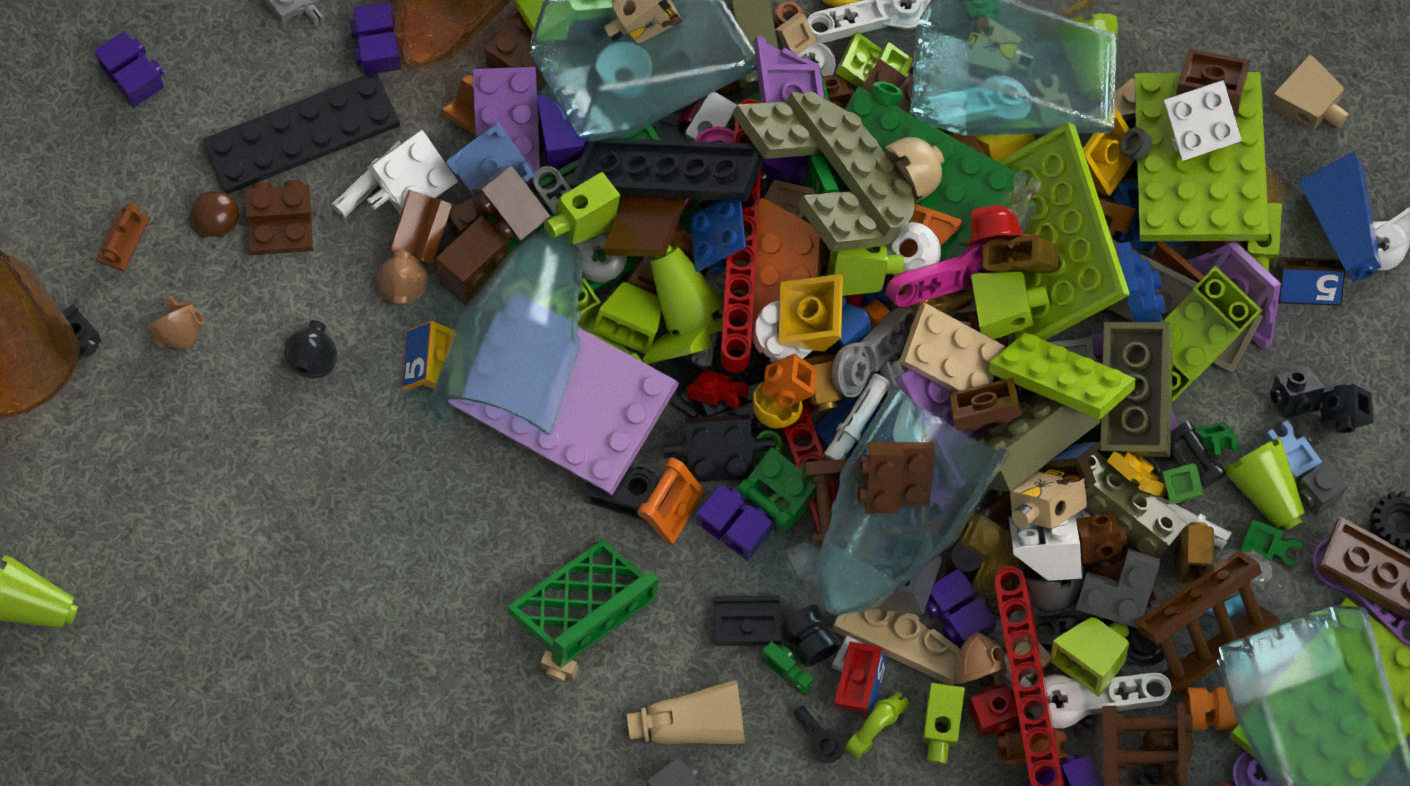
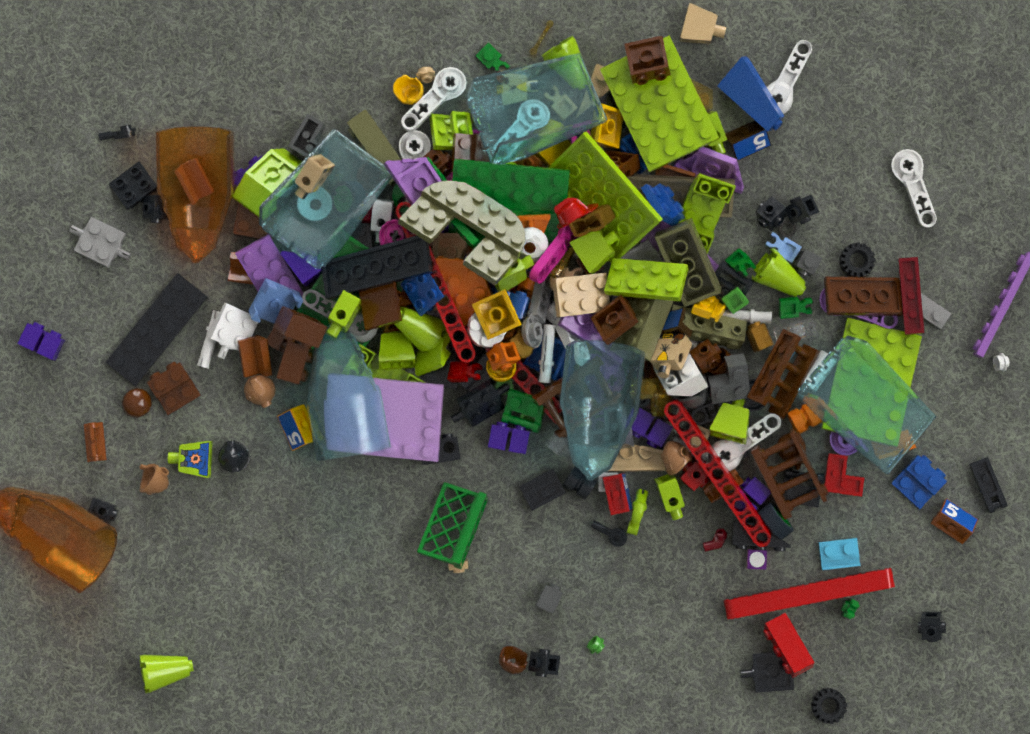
camera: 25 degrees left, 20 degrees up
dark purple piece [349,2,401,75] -> none
tan piece [627,680,745,745] -> none
orange plate [637,457,705,545] -> none
green plate [762,641,814,695] -> none
nougat plate [773,2,804,27] -> none
tan plate [775,13,817,55] -> none
reddish brown plate [857,442,935,514] -> none
green tile [870,81,903,107] -> none
tan cylinder [885,137,944,203] -> none
clear plate [1000,171,1041,233] -> none
dark grey tile [1120,127,1152,161] -> none
white hinge [1164,80,1242,161] -> none
none -> torso [168,441,213,478]

